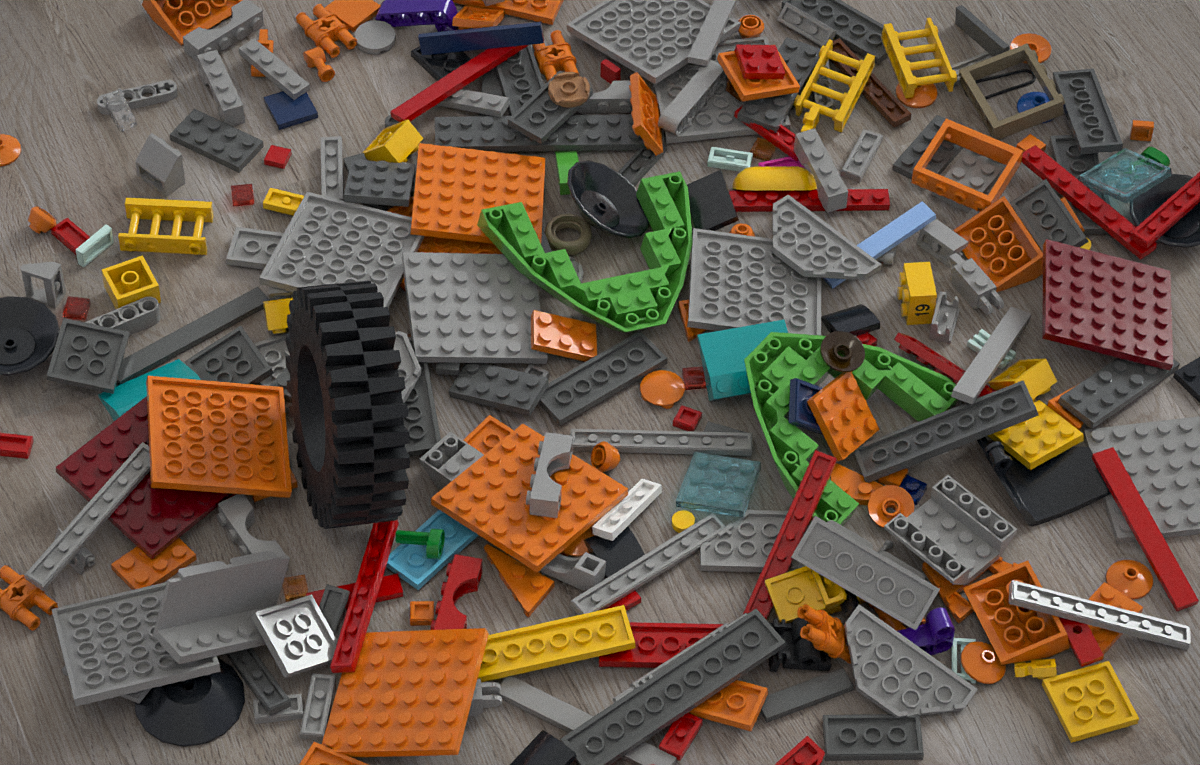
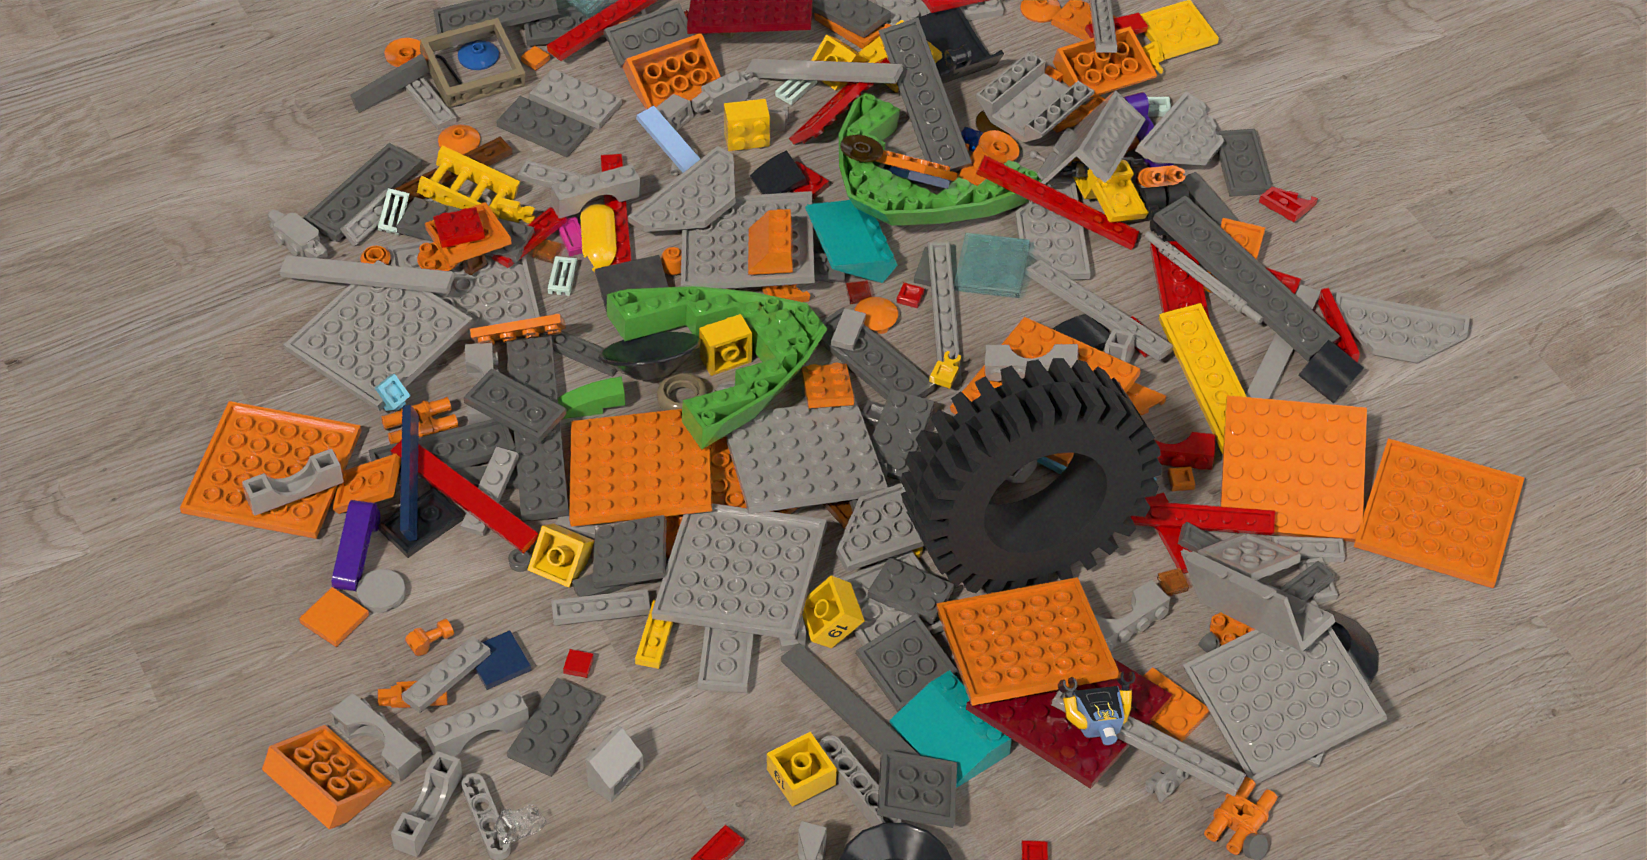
camera: 95 degrees left, 0 degrees up
clear red tile [63,296,91,320] -> none
light aqua tile [76,224,114,268] -> none
yellow fence [118,198,214,255] -> none
clear red tile [231,184,254,207] -> none
orange pin [296,4,357,58] -> none
medium nougat tile [548,72,590,108] -> none
orange cone [591,441,620,473] -> none
white plate [592,479,662,541] -> none
red tile [600,59,621,84] -> none
light grey beam [658,60,727,135] -> none
yellow tile [672,510,695,533] -> none
yellow fence [881,18,957,98] -> none
orange window [911,119,1023,212] -> none
orange dish [961,641,1006,684] -> none
none -> medium azure bracket [374,374,410,411]
none -> light aqua tile [378,188,409,235]
none -> light grey arch [391,751,463,857]
none -> yellow brick [699,314,752,376]
none -> orange slope [748,209,793,275]
none -> light grey tile [831,308,866,351]
none -> yellow plate [929,351,961,389]
none -> torso [1058,671,1135,745]

